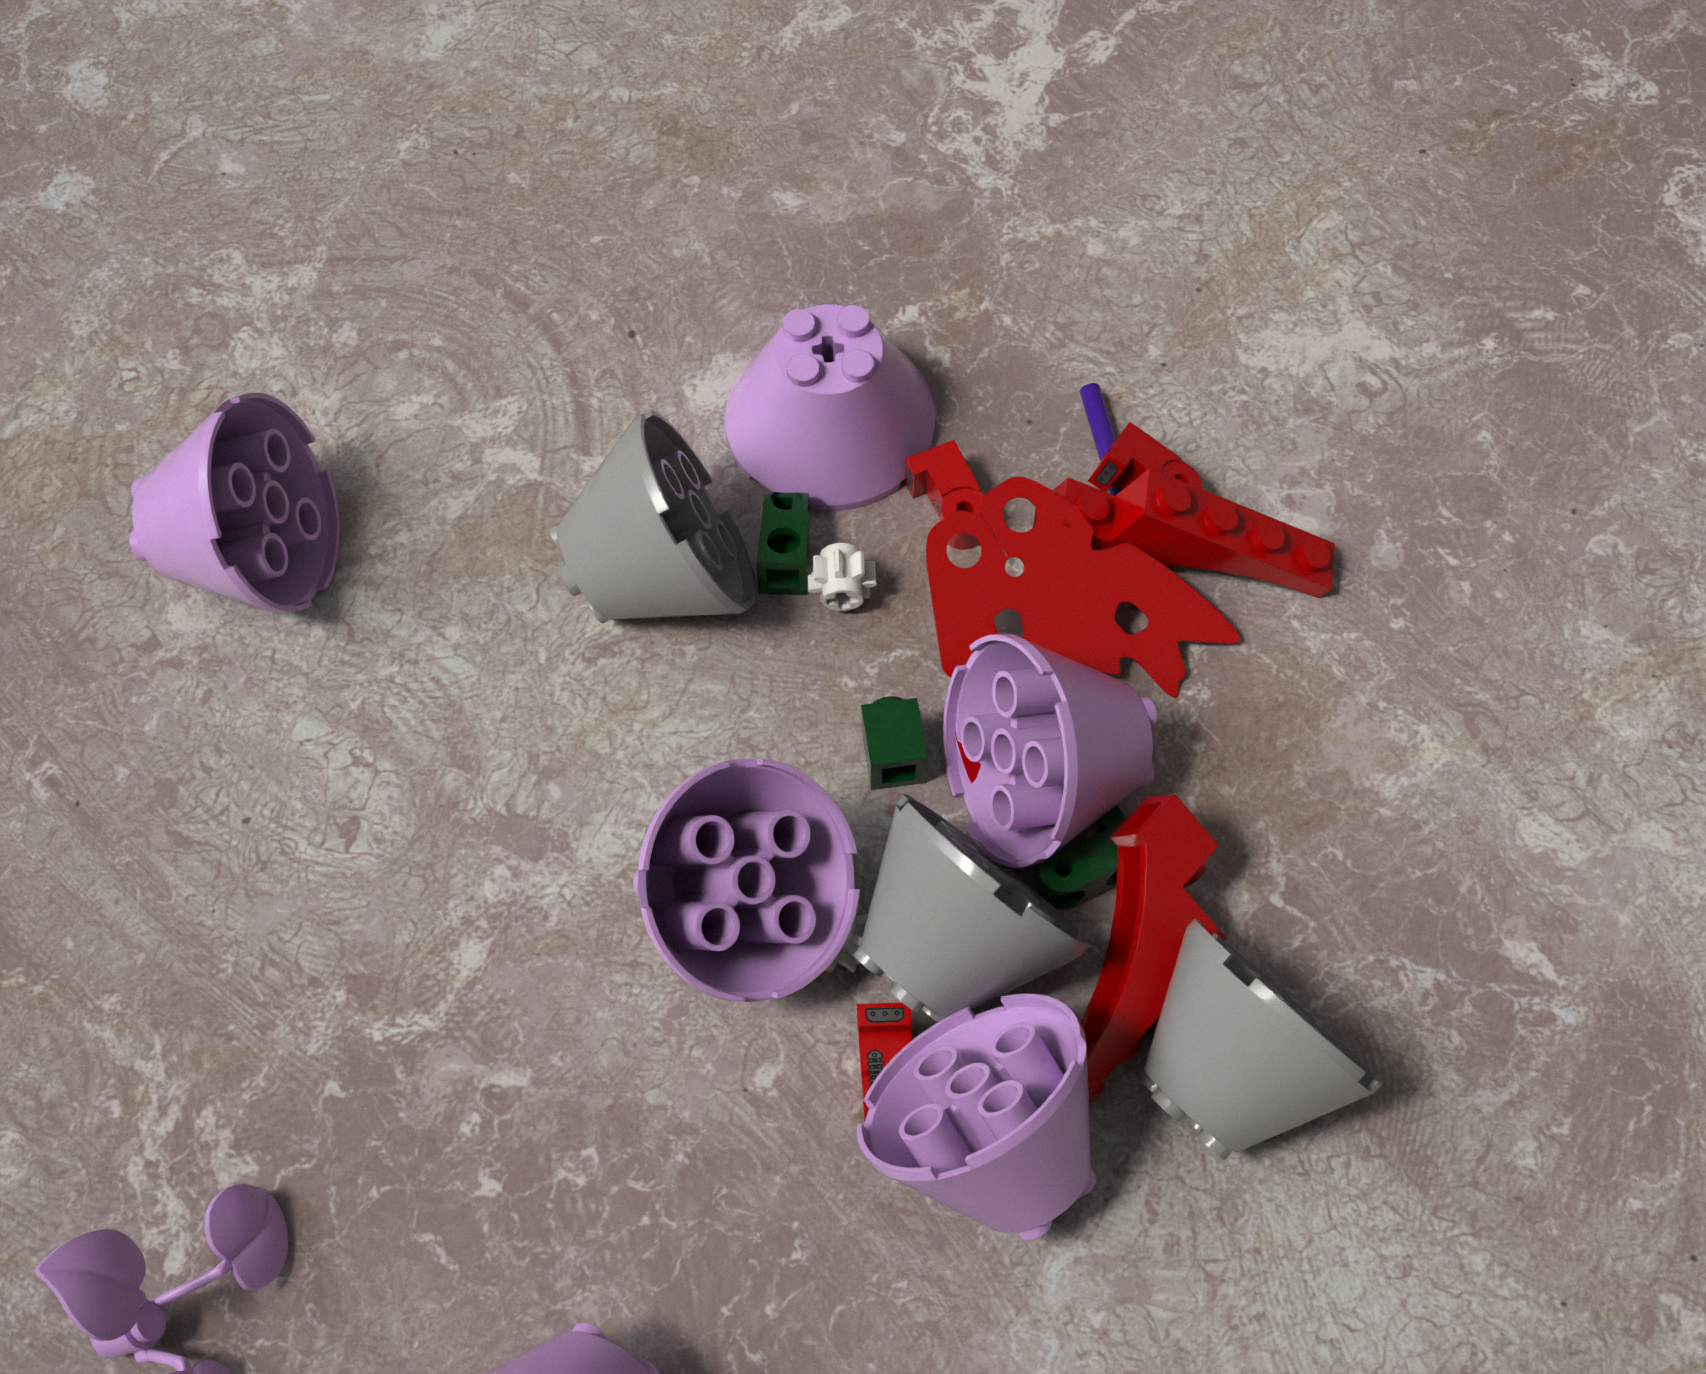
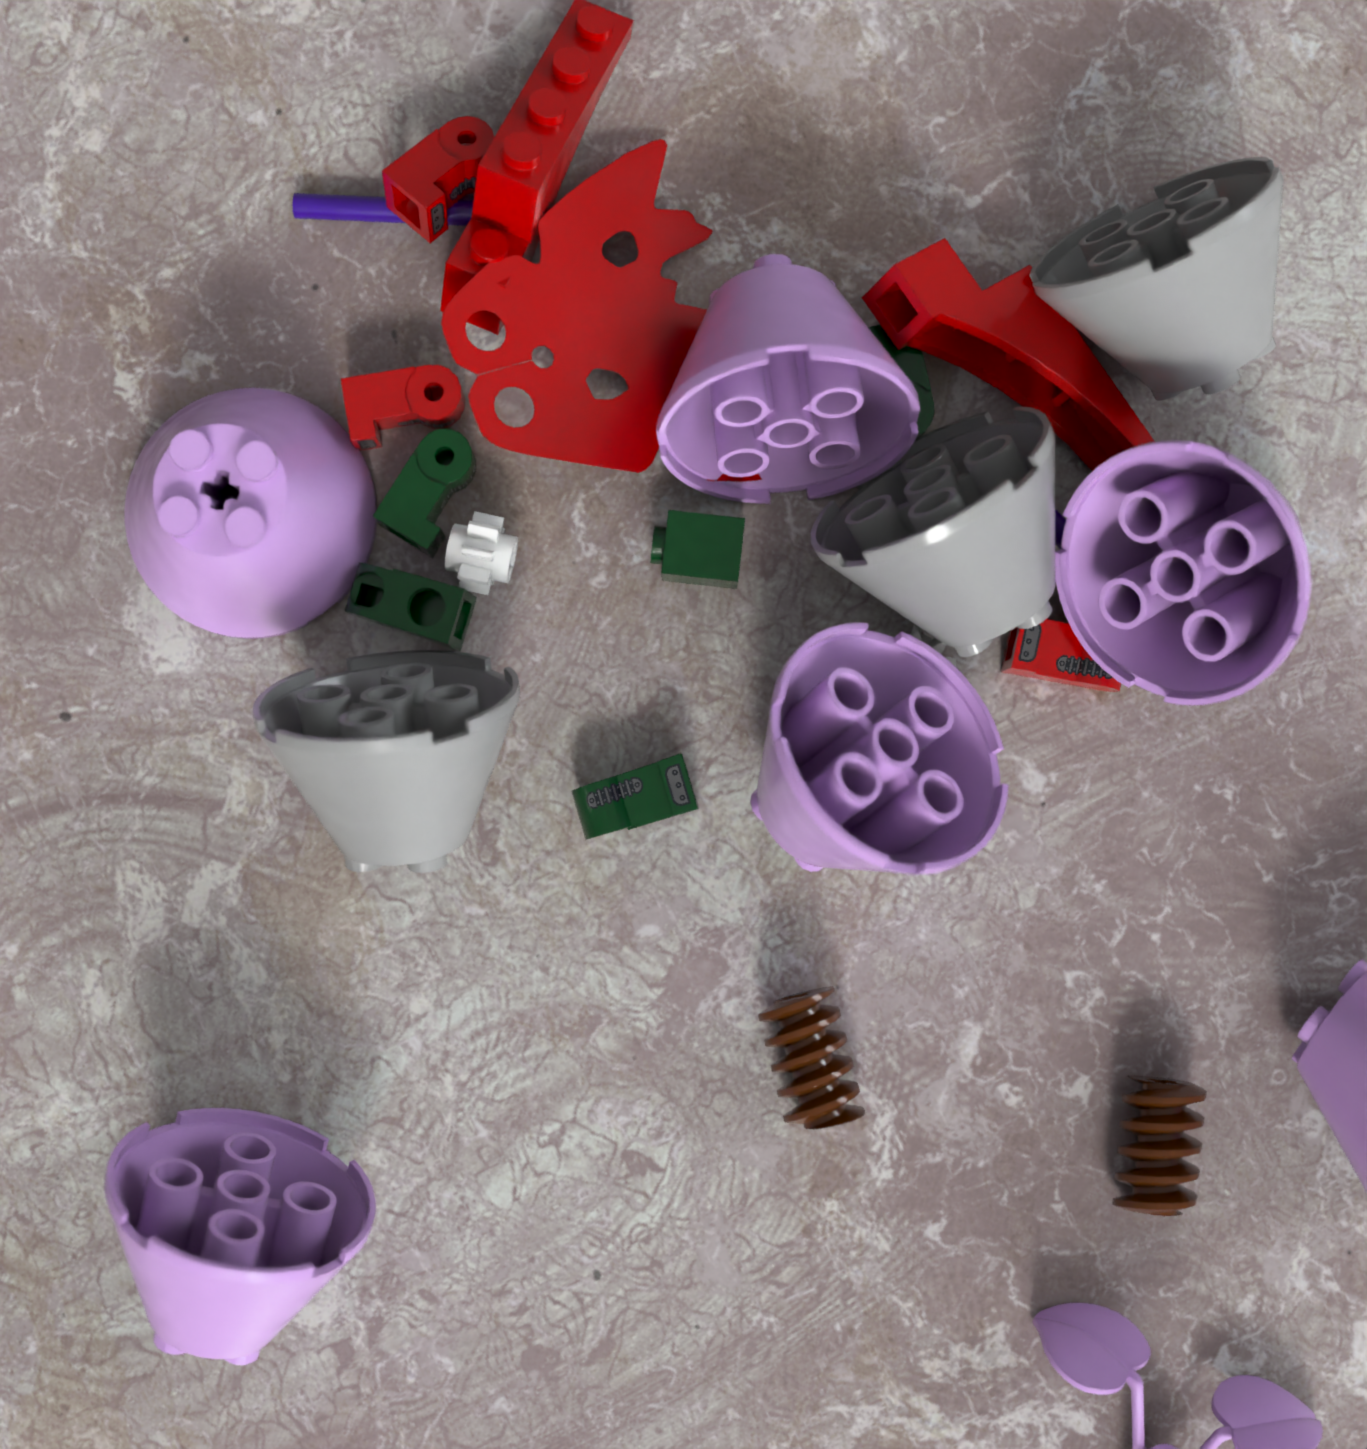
camera: 75 degrees left, 25 degrees up
none -> dark green leg [373,429,476,558]
none -> dark green leg [571,753,699,840]
none -> reddish brown piece [758,986,866,1129]
none -> reddish brown piece [1112,1076,1207,1216]

